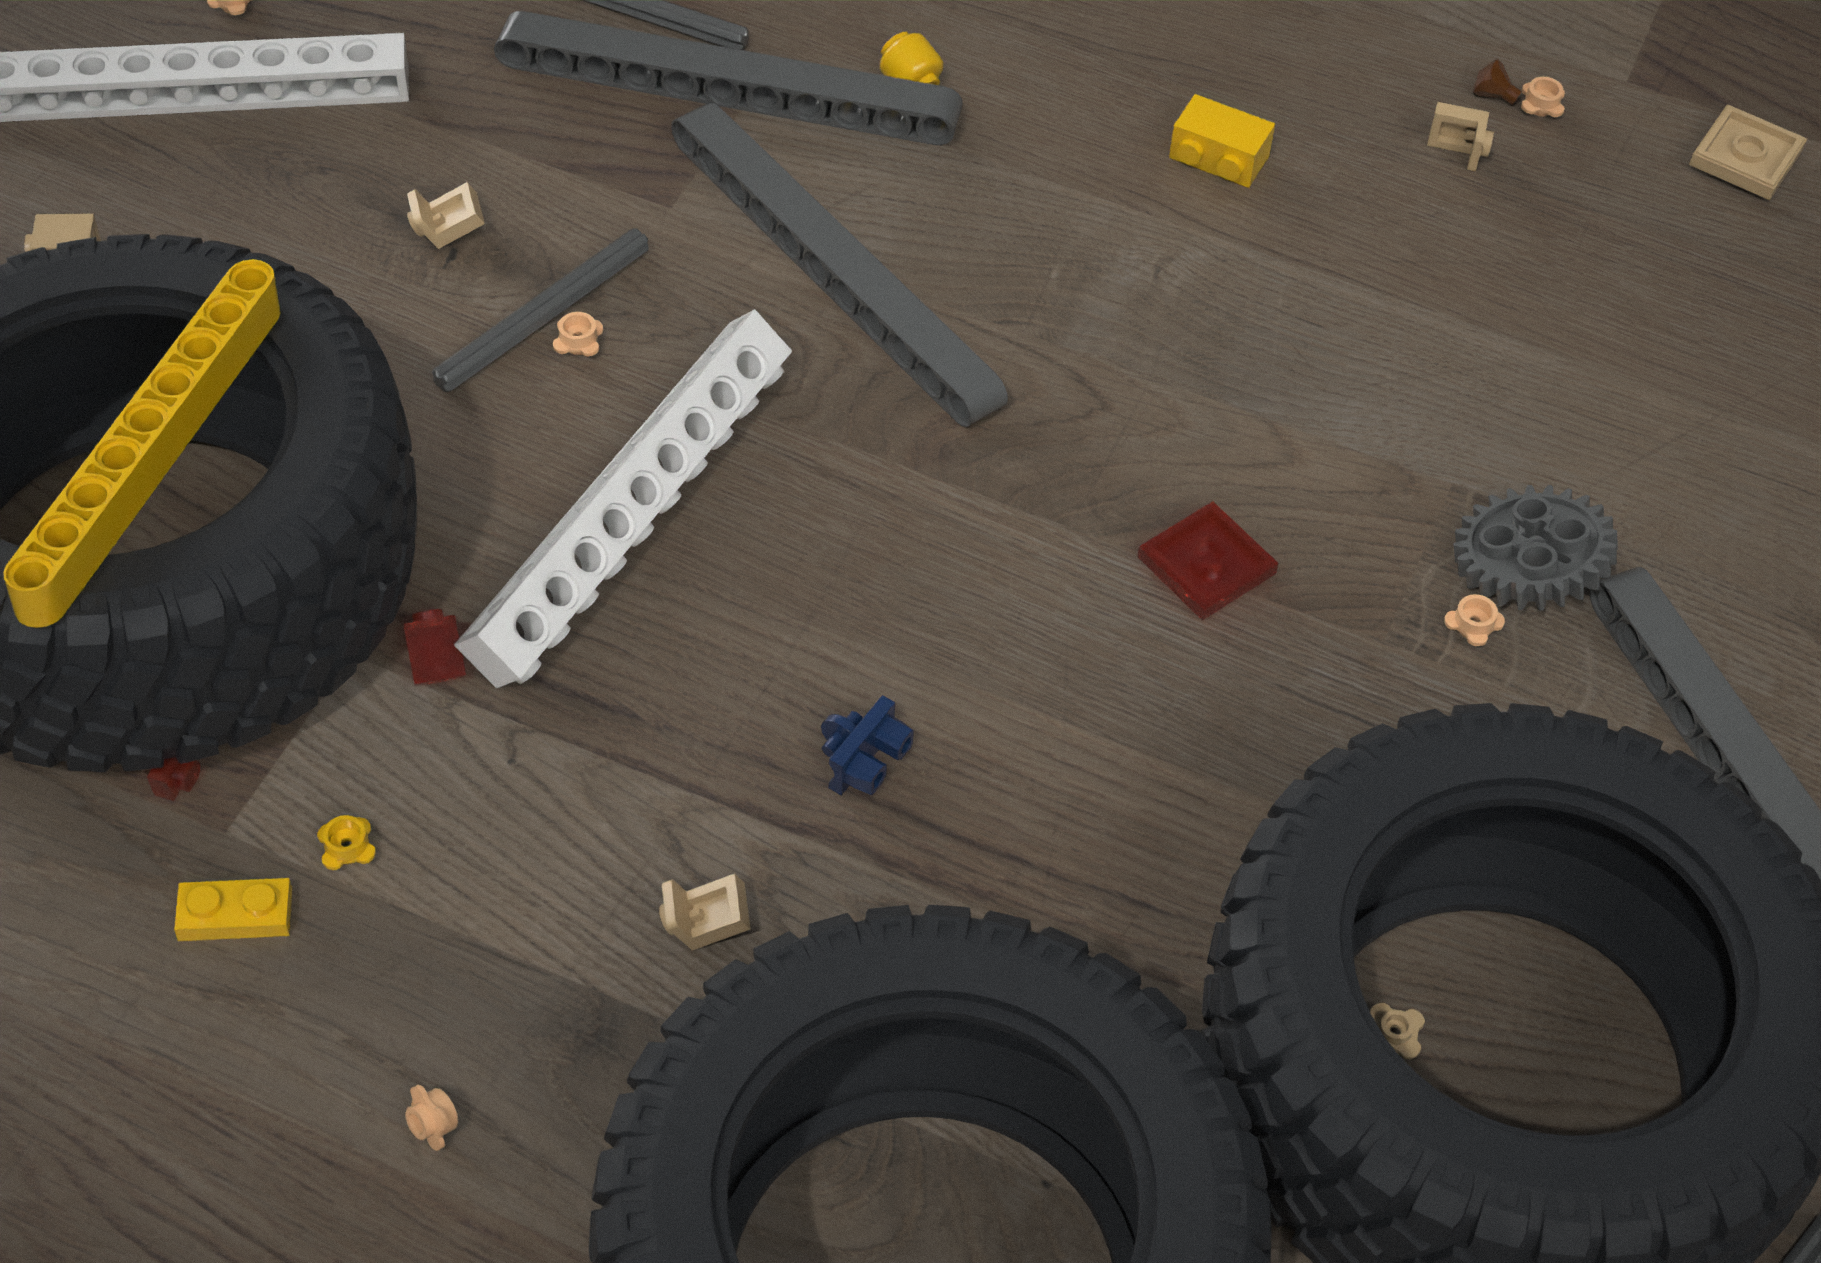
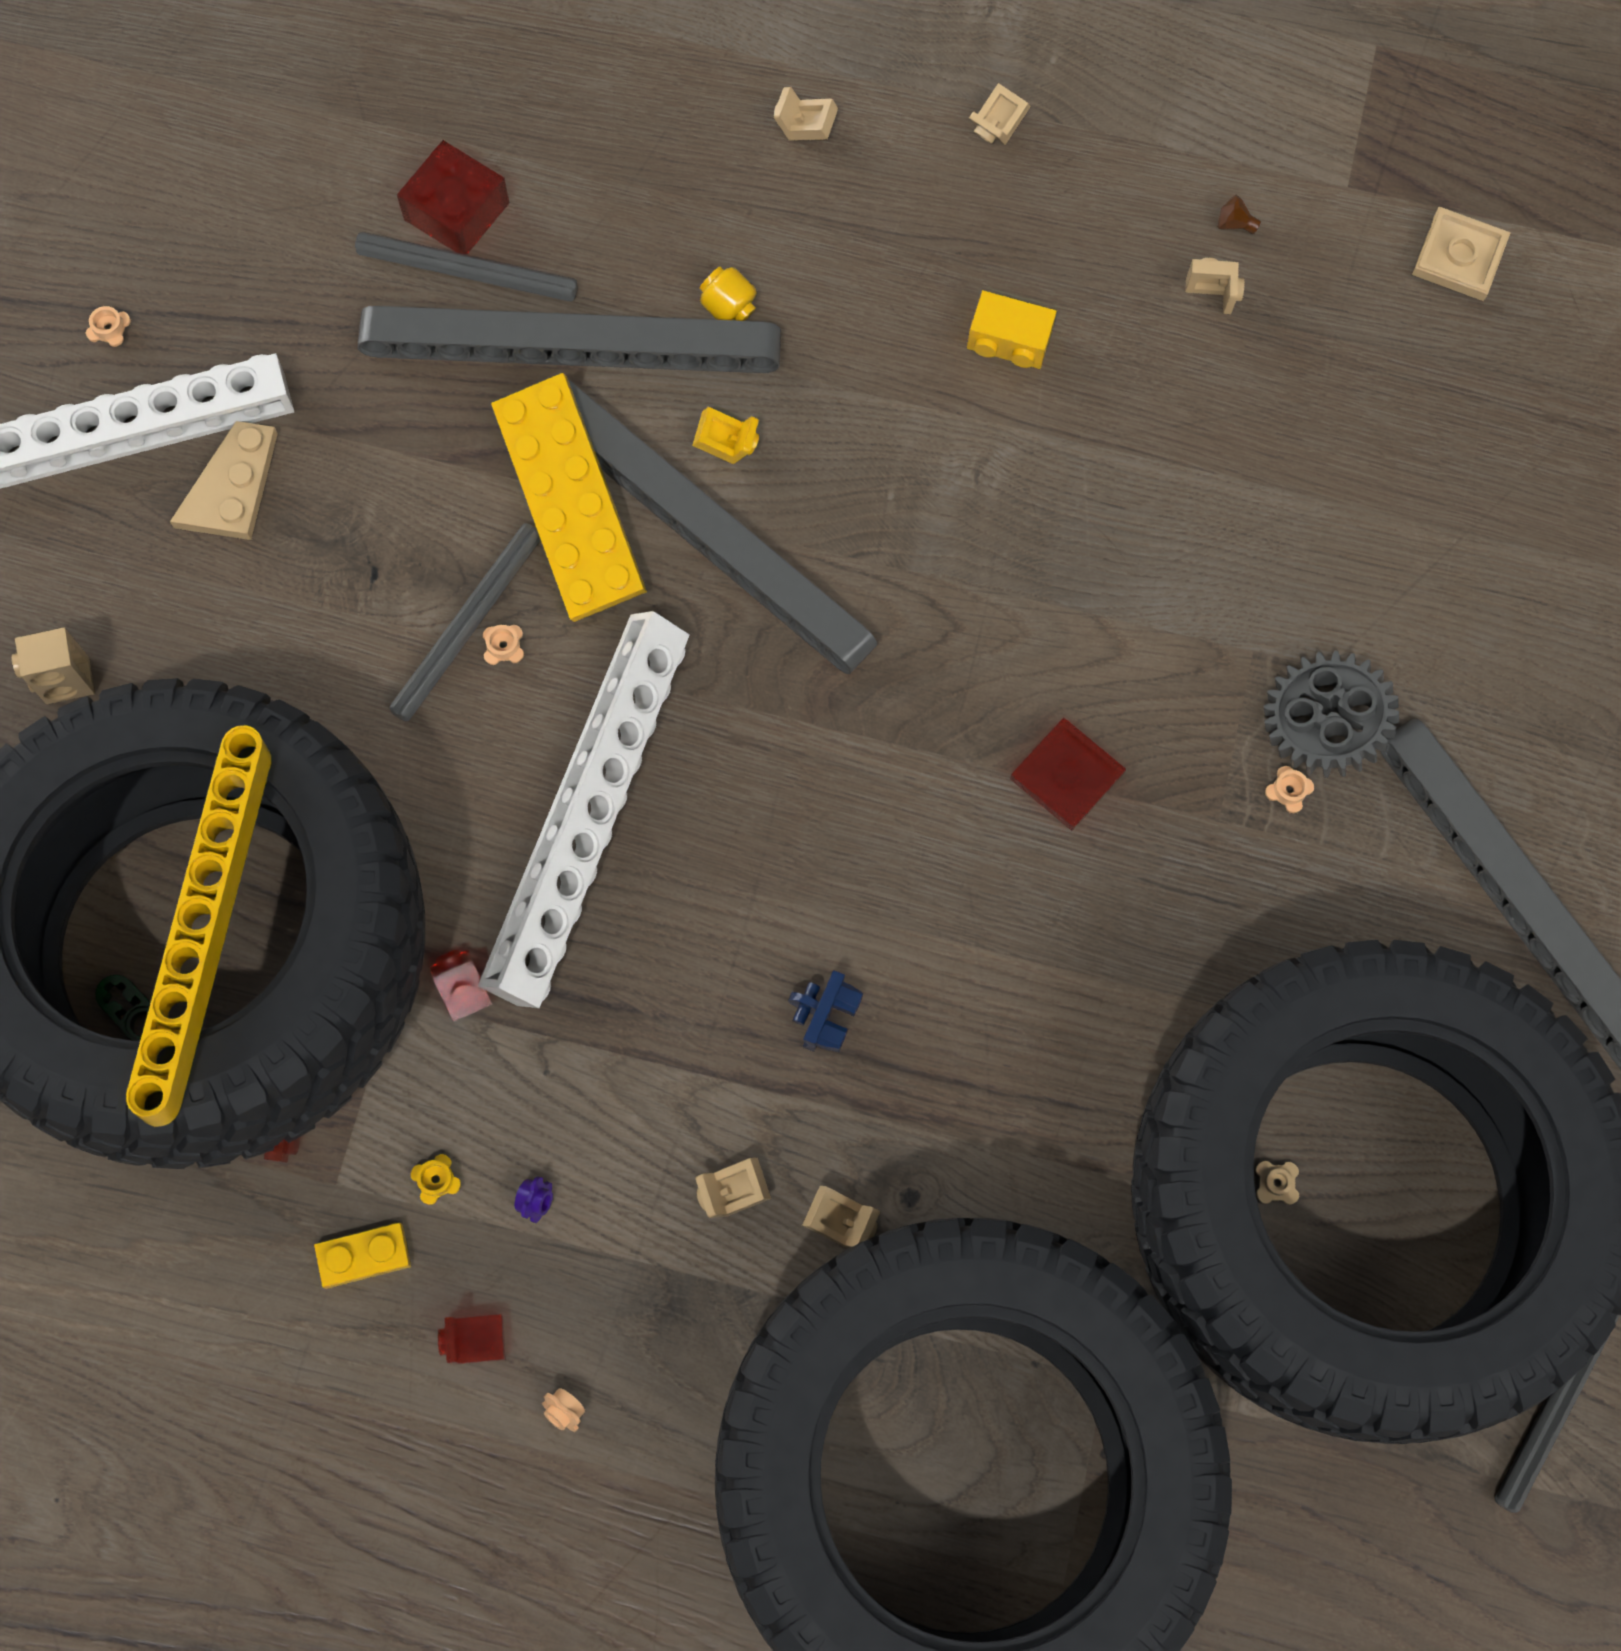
camera: 10 degrees left, 20 degrees up
tan bracket [407,182,485,249] -> none
light nougat plate [1521,77,1565,117] -> none
none -> tan wing [170,421,278,540]
none -> clear red bracket [438,1314,506,1365]
none -> yellow plate [491,373,647,622]
none -> dark purple plate [514,1176,553,1223]
none -> yellow bracket [692,406,759,464]

